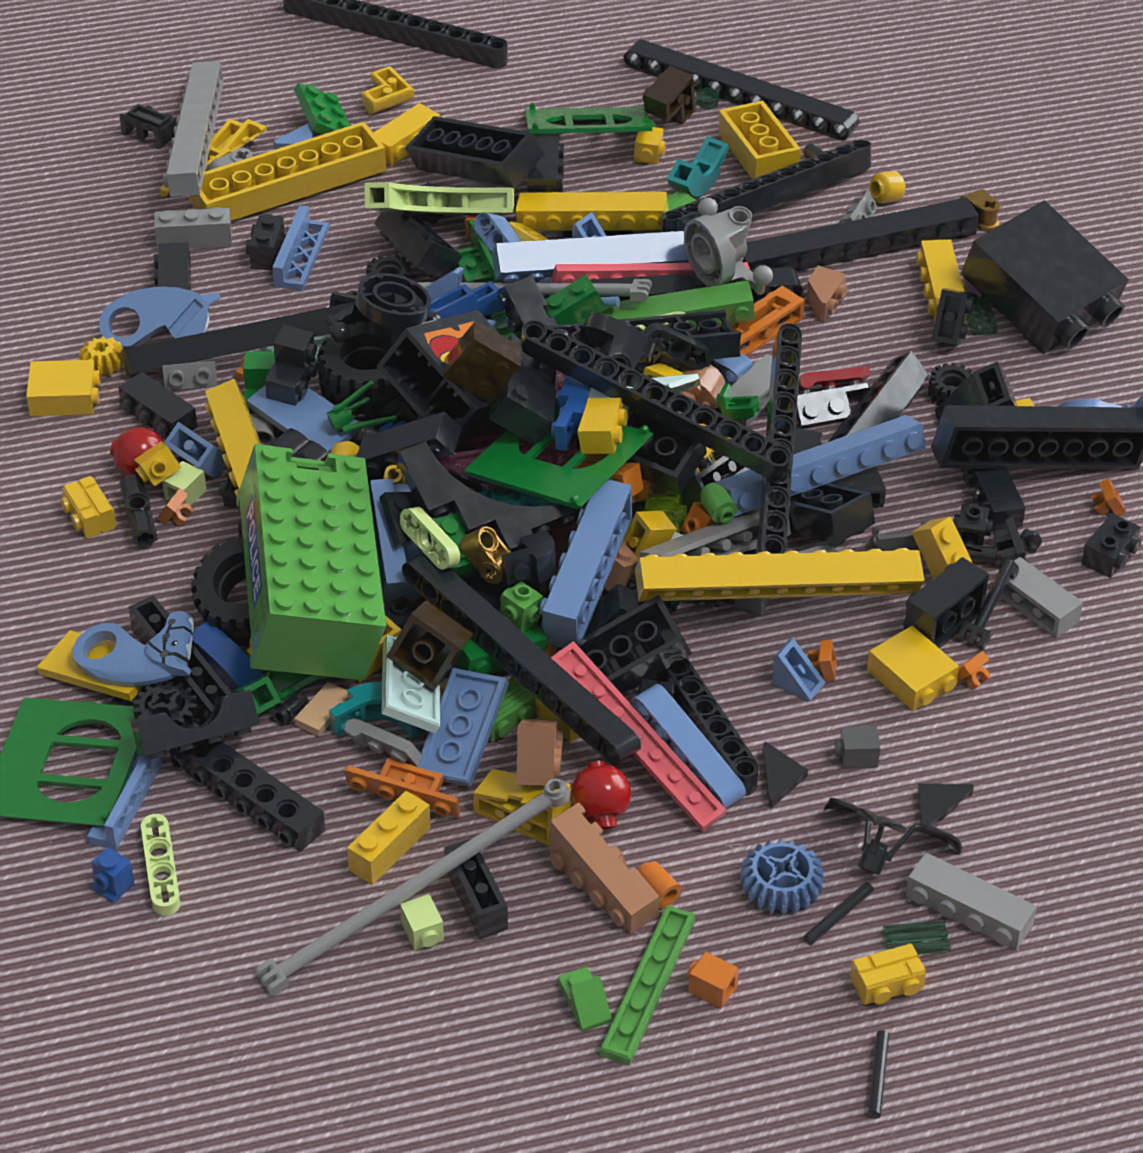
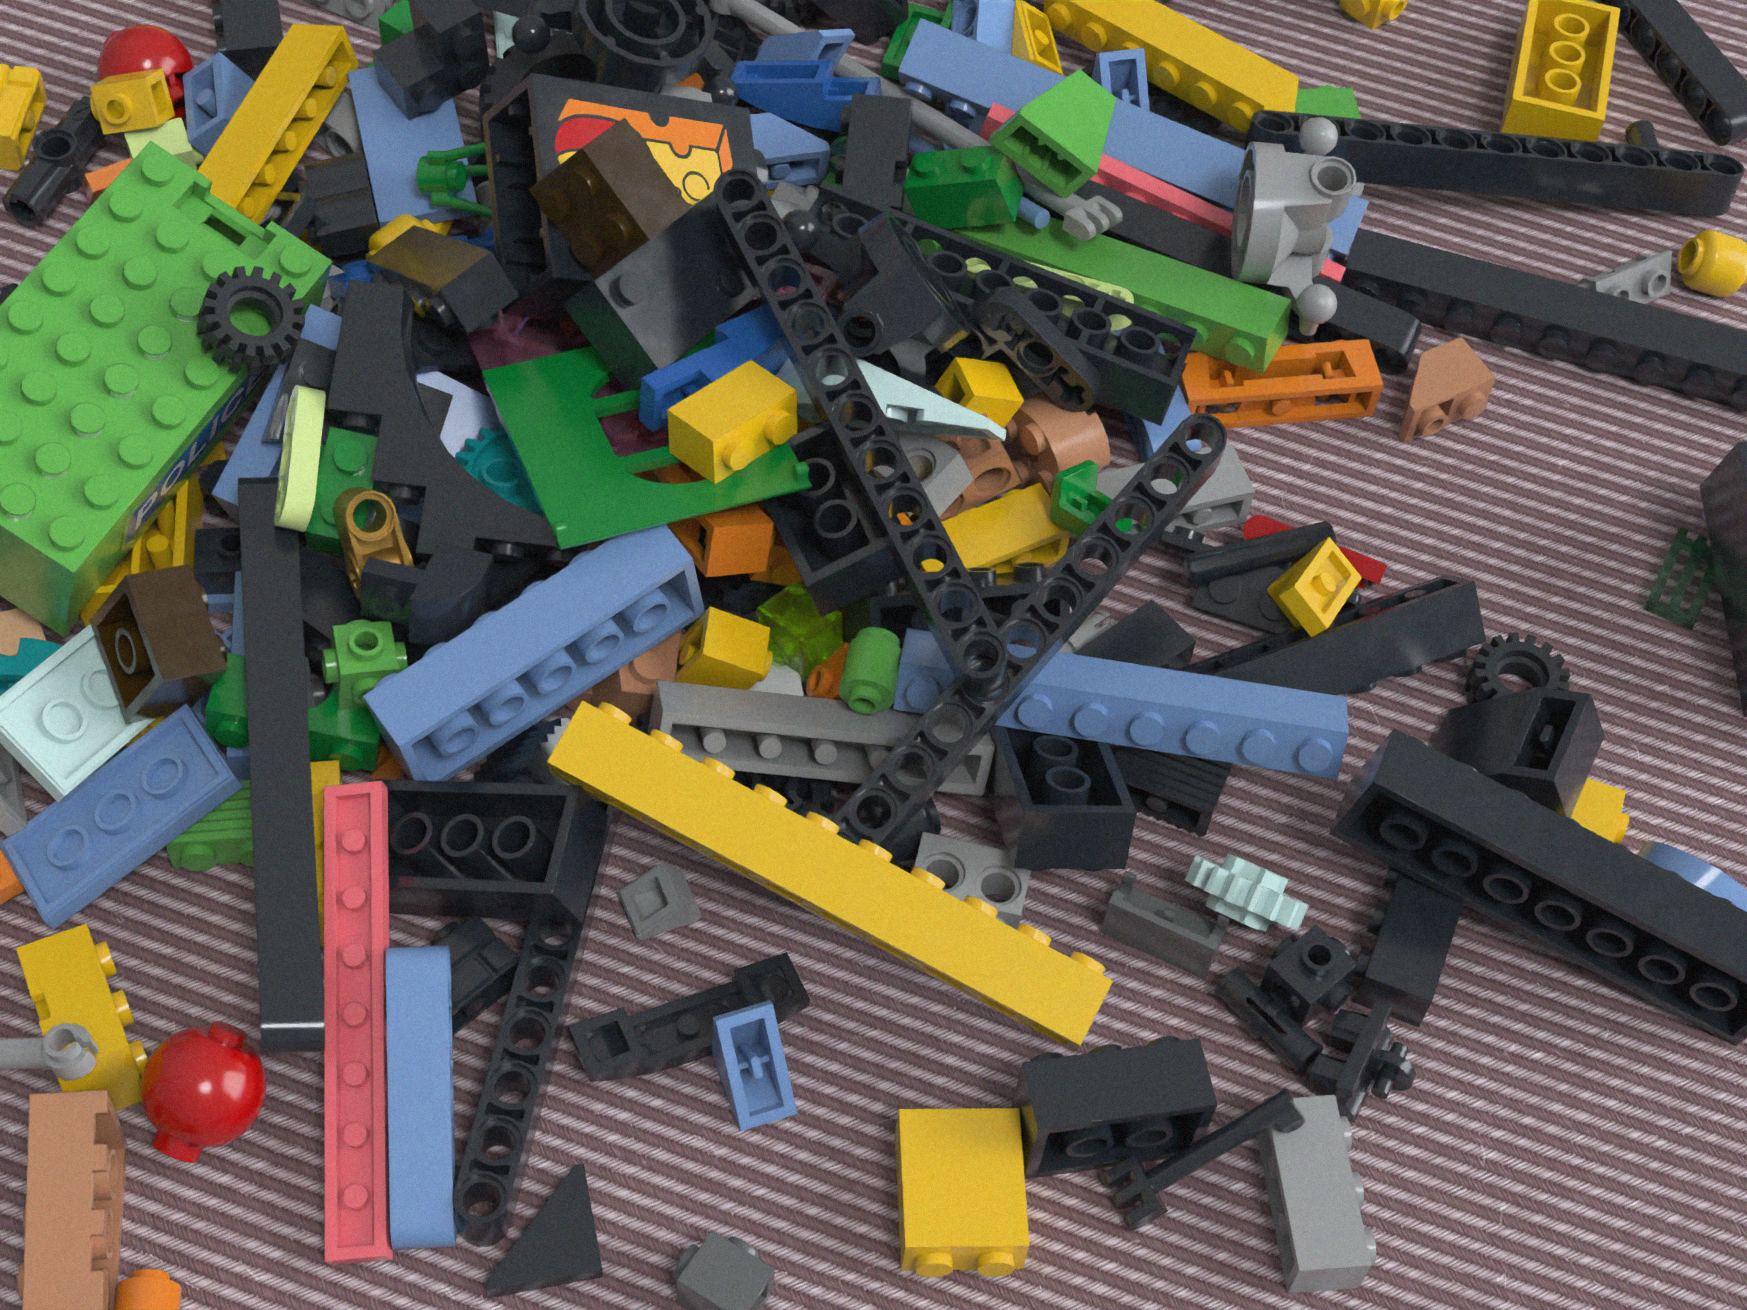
camera: 30 degrees right, 10 degrees up
nougat wedge [516,719,563,786] -> none
teal arch [667,136,730,197] -> none
orange tile [808,640,837,681] -> none
yellow brick [911,516,972,578] -> none
yellow brick [916,240,966,324] -> none
black brick [932,288,973,345] -> none
orange tile [957,651,991,689] -> none
black brick [1081,513,1142,578] -> none
orange tile [1091,478,1126,516] -> none
none -> black tyre [196,266,305,376]
none -> black slope [568,952,810,1082]
none -> light grey slope [617,862,702,940]
none -> bright green slope [989,69,1117,199]
none -> black axle [1183,521,1336,584]
none -> light aqua gear [1184,853,1309,932]
none -> yellow slope [1267,537,1362,638]

